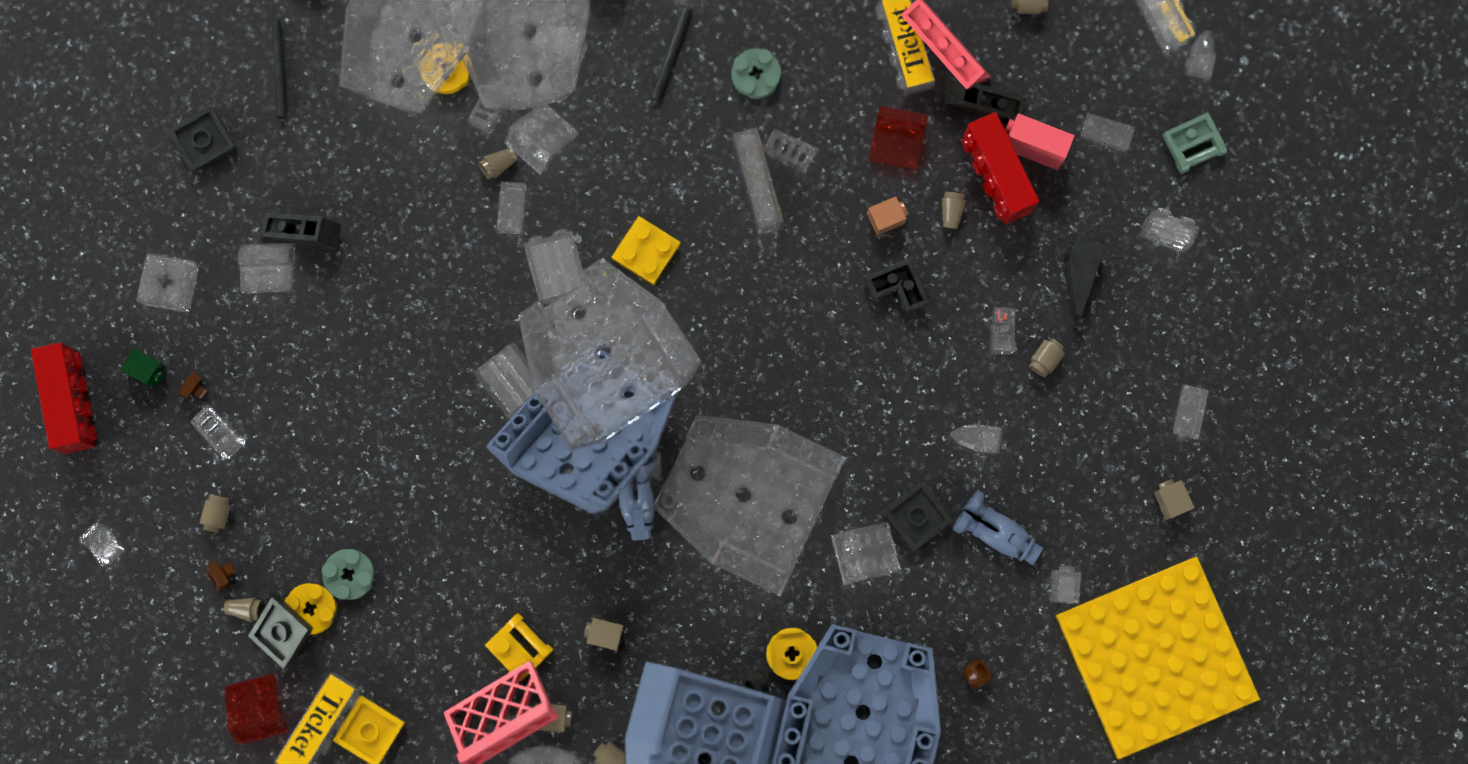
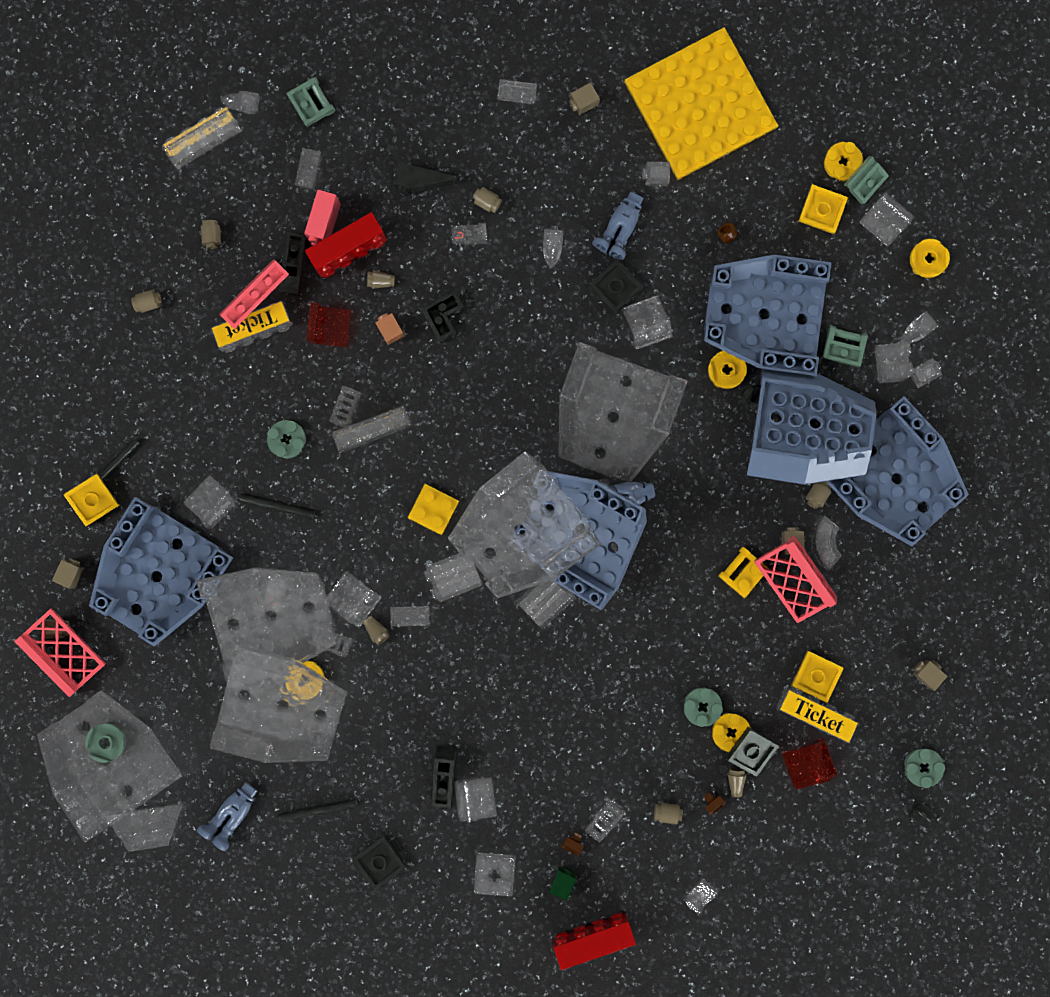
camera: 90 degrees left, 5 degrees up
dark tan brick [584,618,624,651] -> none
clear brick [1139,208,1200,253] -> none

